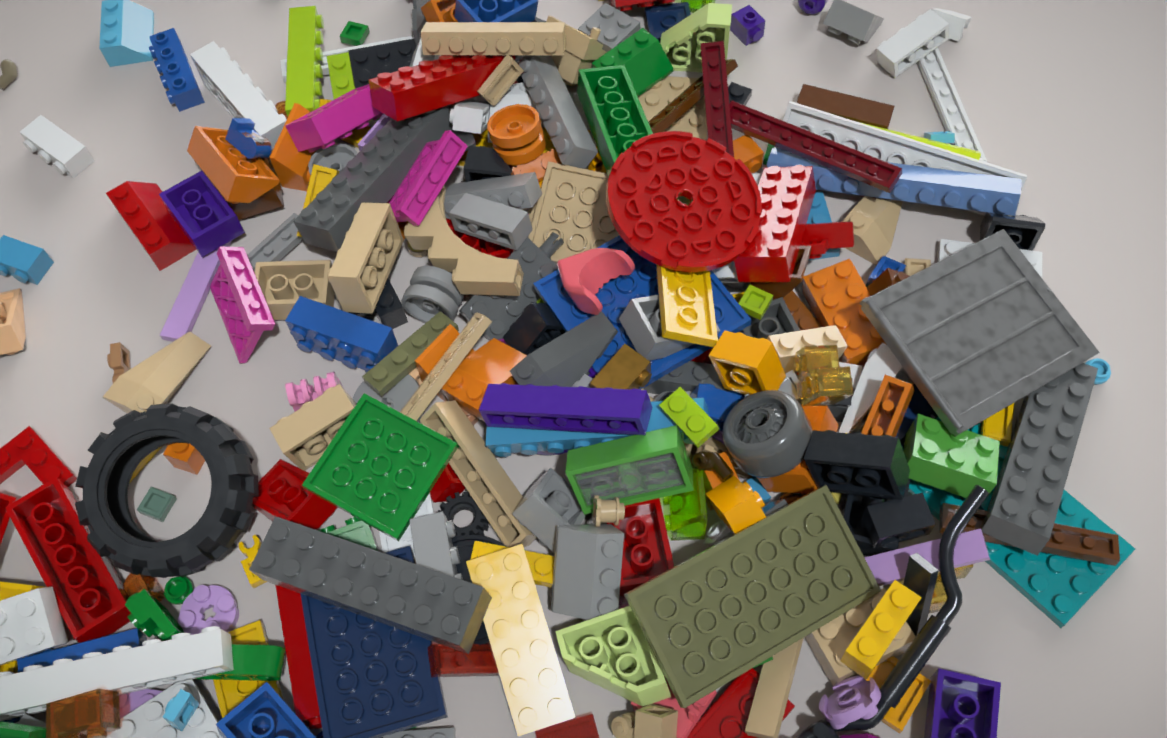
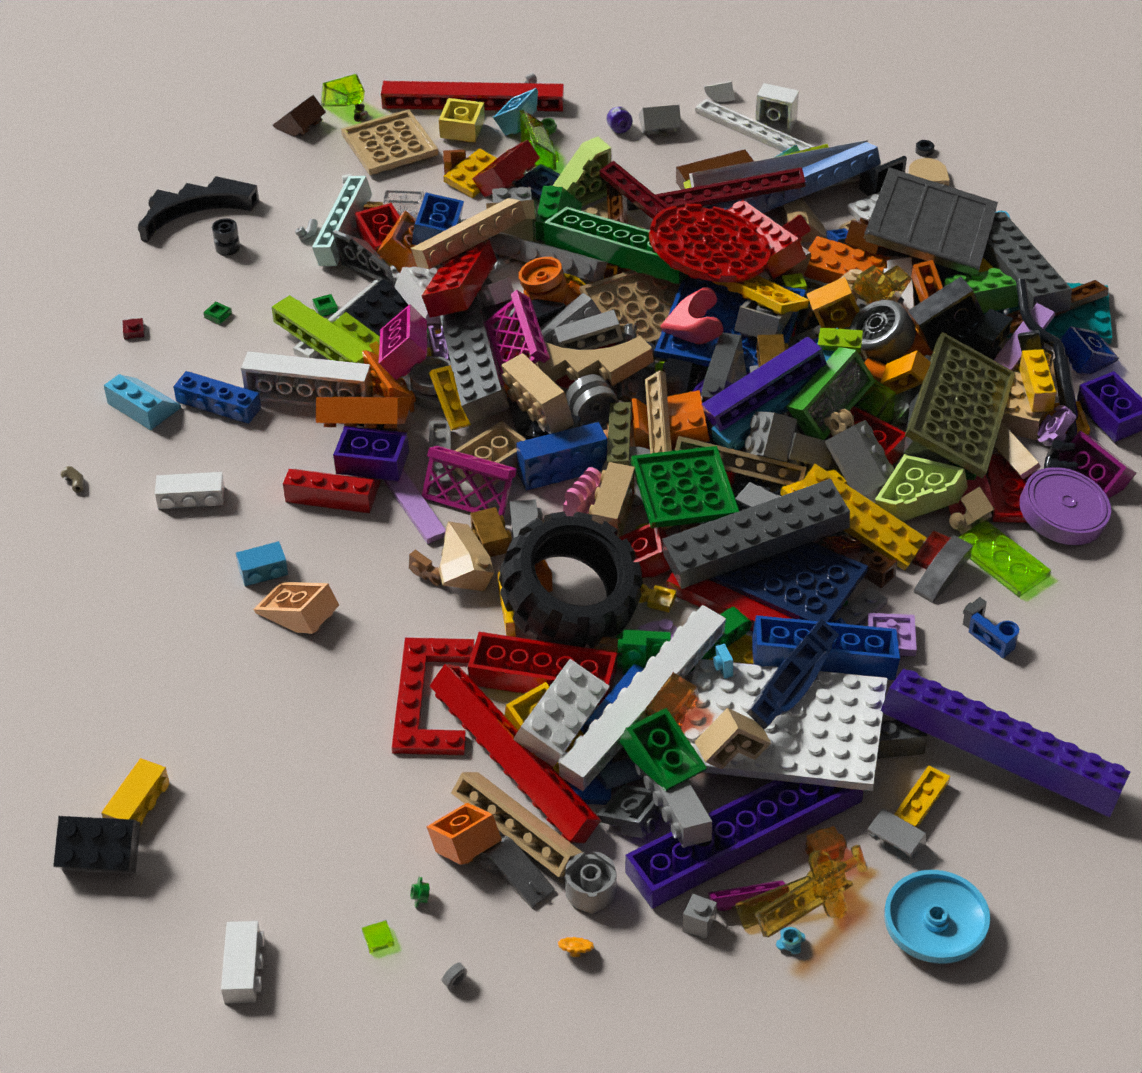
camera: 45 degrees left, 15 degrees down
blue leg [225,118,272,159] -> none
tan tile [477,55,524,107] -> none
dark brown arm [692,451,734,482] -> none
white brick [876,9,949,78] -> none
none -> pearl gold brick [470,507,512,557]
none -> light grey slope [510,499,542,538]
none -> light grey brick [745,411,797,462]
none -> white brick [755,83,799,133]
none -> reddish brown brick [860,550,897,588]
none -> tan tile [908,158,950,186]
none -> black tile [915,140,935,157]
none -> clear blue slope [1060,326,1119,374]

